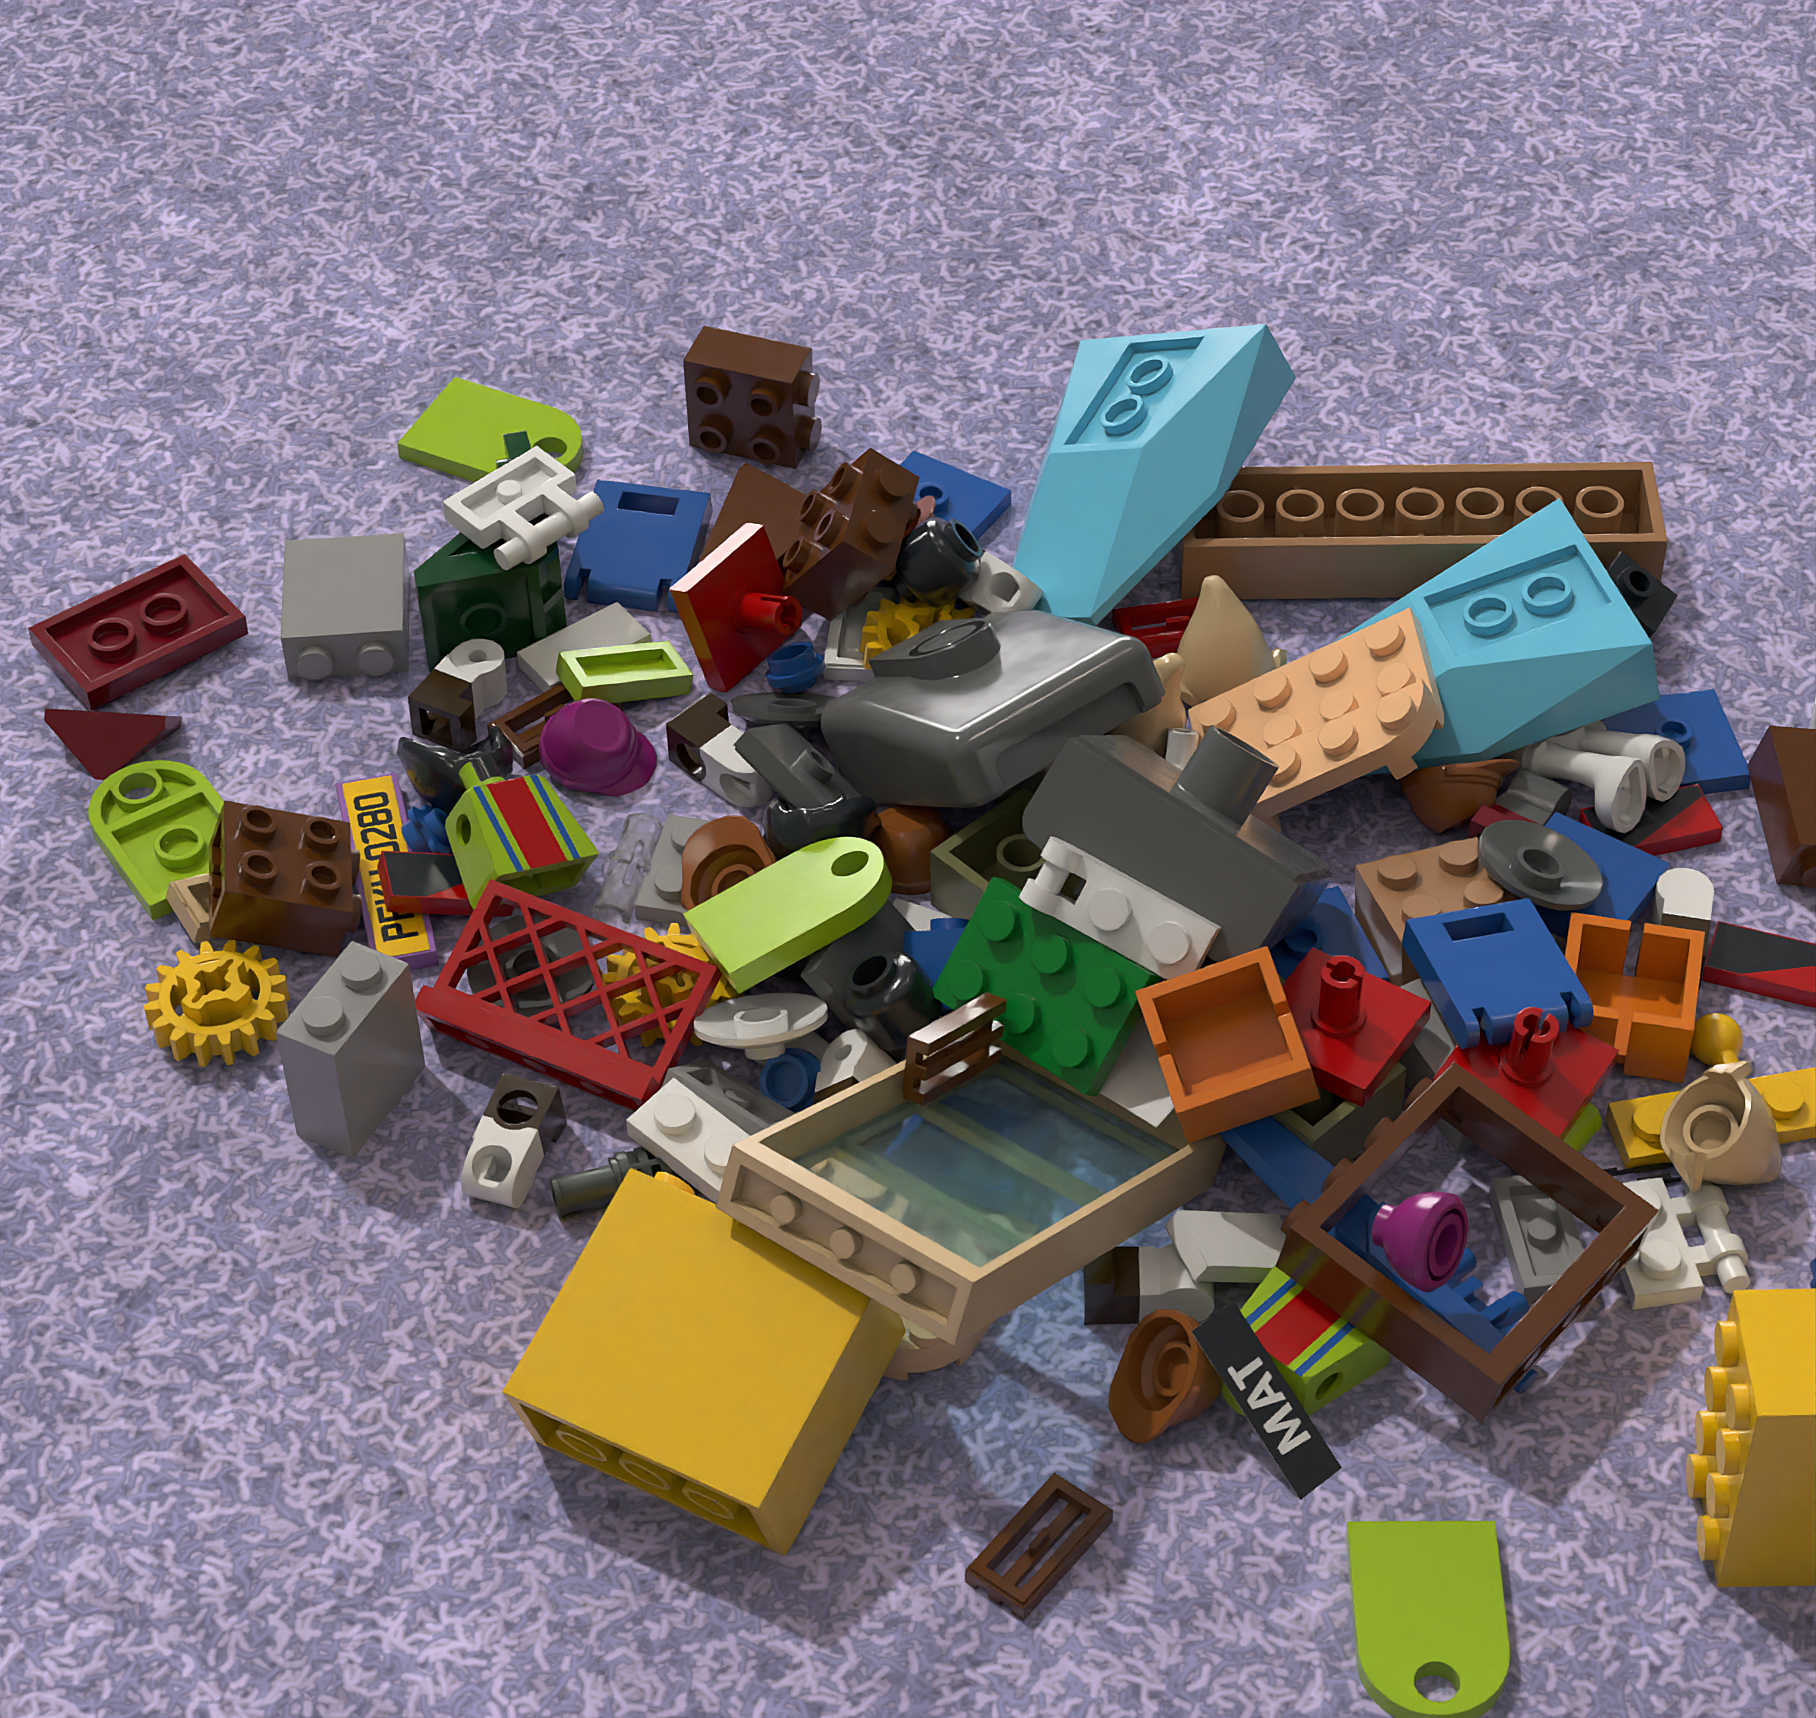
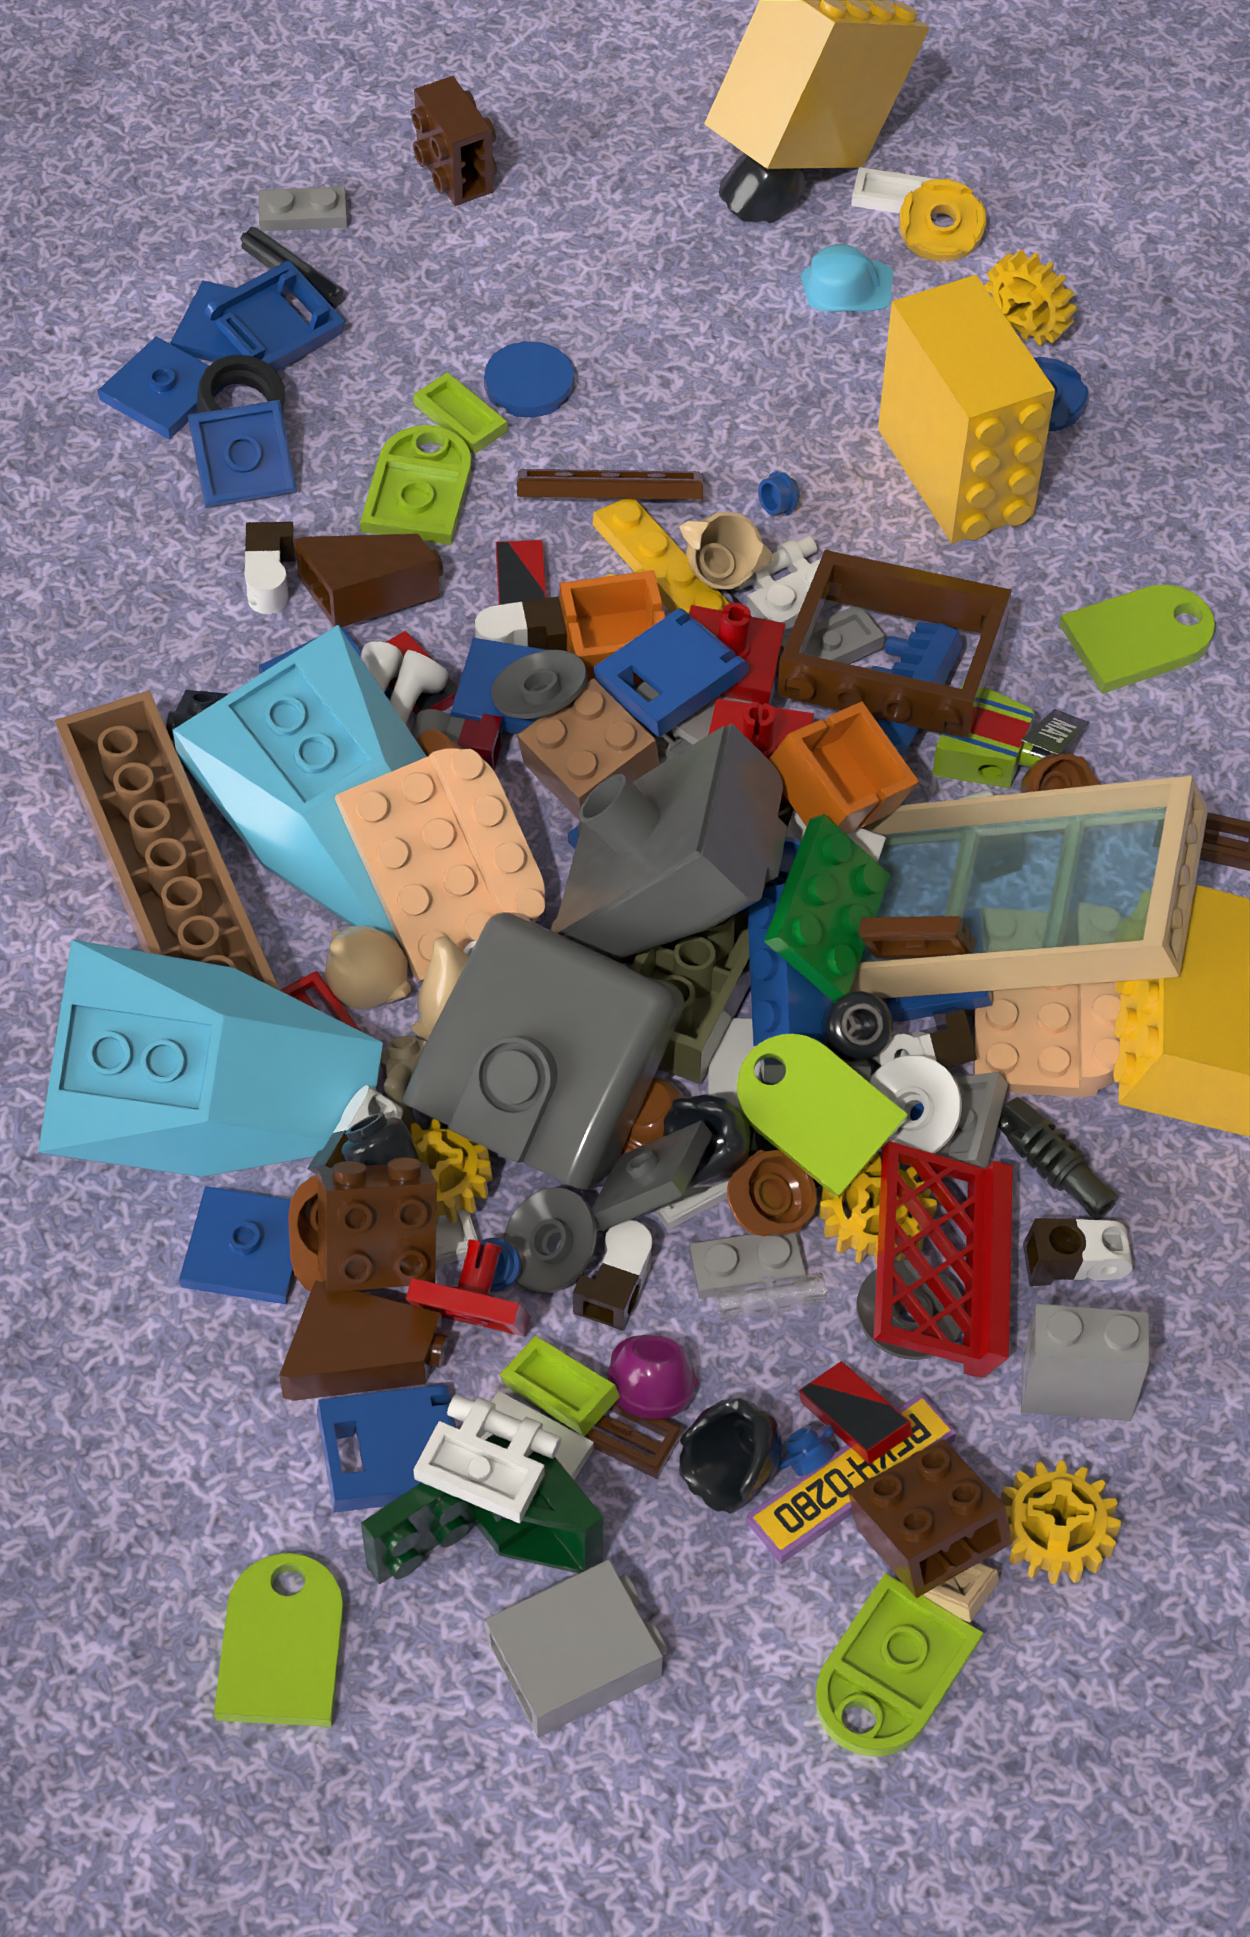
camera: 115 degrees left, 10 degrees up
dark red plate [28,553,249,710] -> none
dark red slope [44,708,182,780] -> none
leg [408,639,507,753] -> none
lime torso [445,756,599,910] -> none
white plate [626,1078,750,1203] -> none
reddish brown brick [683,325,822,469] -> none
white plate [1019,836,1221,980] -> none
white tile [1164,1210,1287,1283] -> none
magenta brick [1372,1191,1468,1293] -> none

